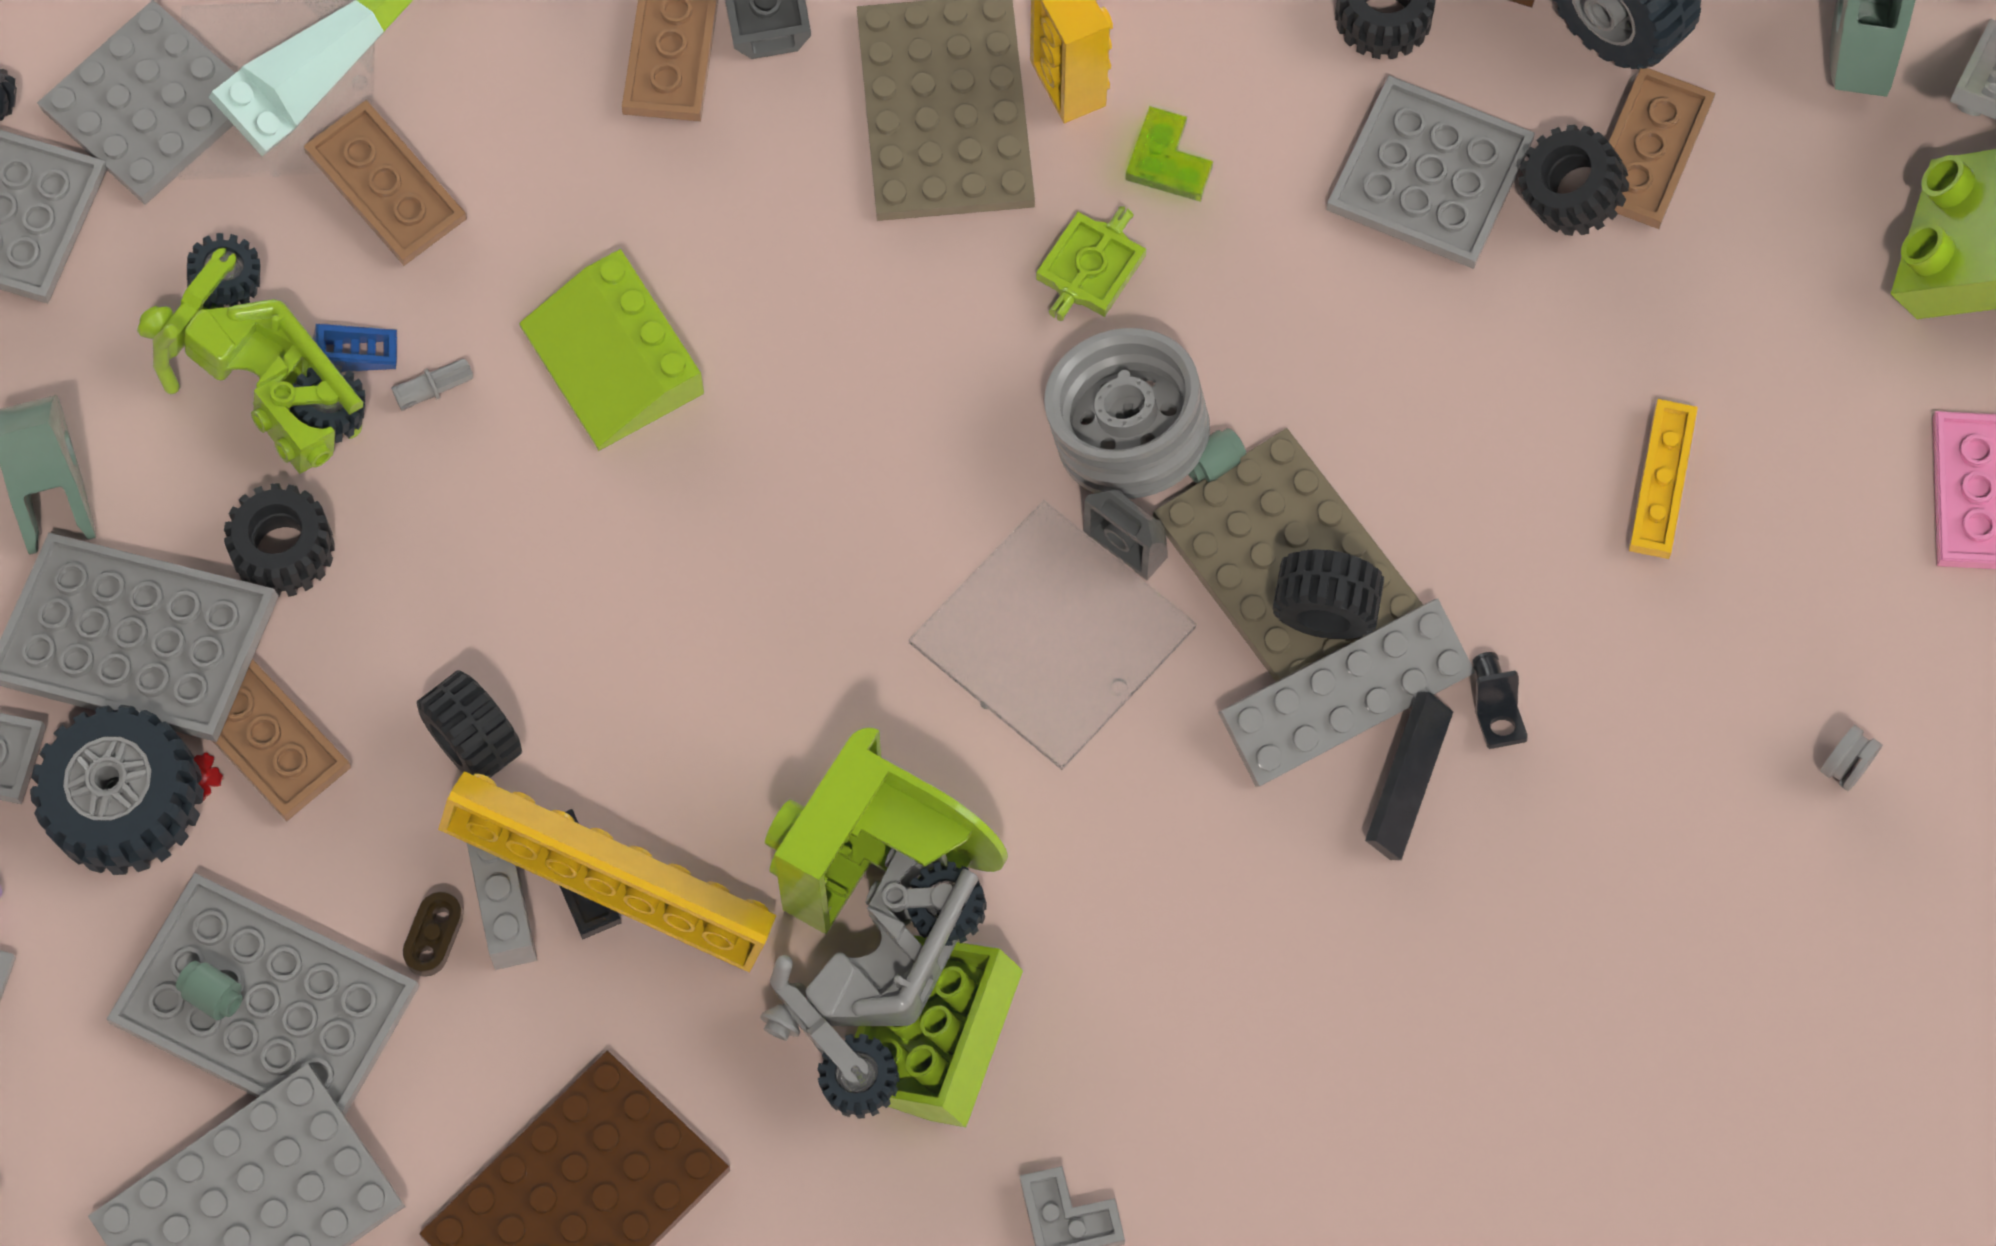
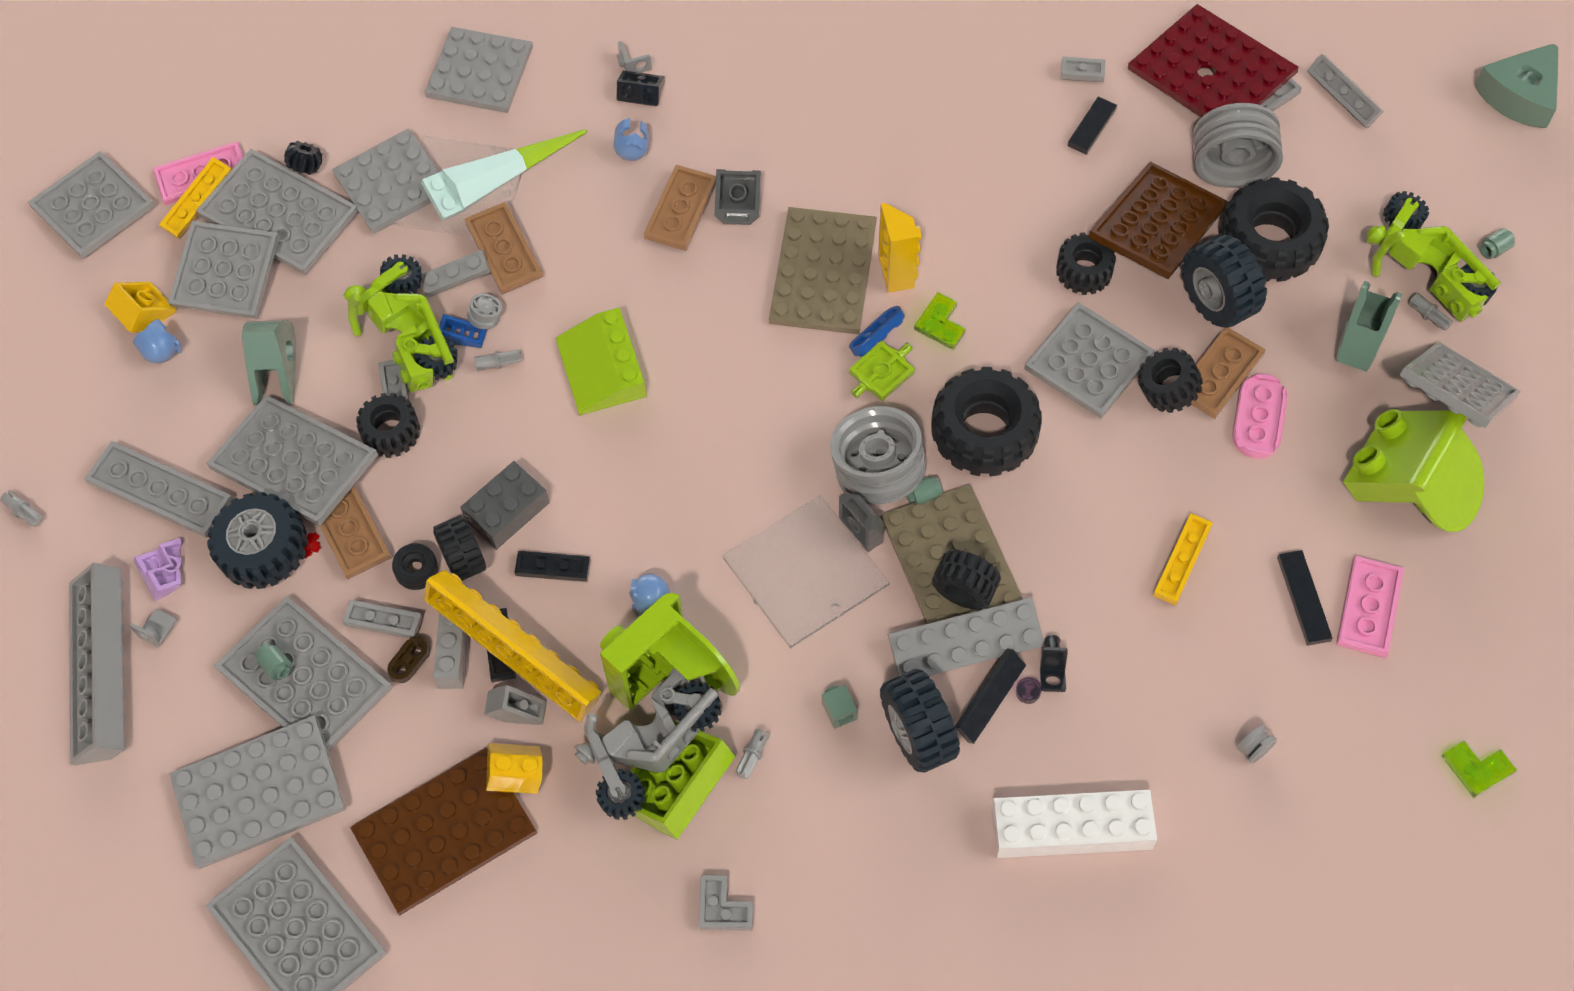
camera: 15 degrees right, 5 degrees down
none -> light grey plate [343,600,423,638]
none -> light grey plate [378,360,409,401]
none -> black tyre [392,543,438,590]
none -> light grey plate [422,250,491,297]
none -> dark grey brick [460,461,550,550]
none -> light grey wheel [467,294,502,330]
none -> light grey slope [484,685,546,725]
none -> yellow slope [486,743,542,794]
none -> black tile [514,551,591,582]
none -> medium blue helmet [629,574,670,616]
none -> light grey axle [736,729,770,779]
none -> sand green brick [822,685,858,729]
none -> blue plate [849,306,905,357]
none -> black wheel [880,669,960,773]
none -> black tyre [931,367,1042,477]
none -> white brick [992,790,1157,858]
none -> clear purple tile [1016,677,1041,704]
none -> bright pink tile [1233,374,1288,459]
none -> black tile [1277,550,1333,646]

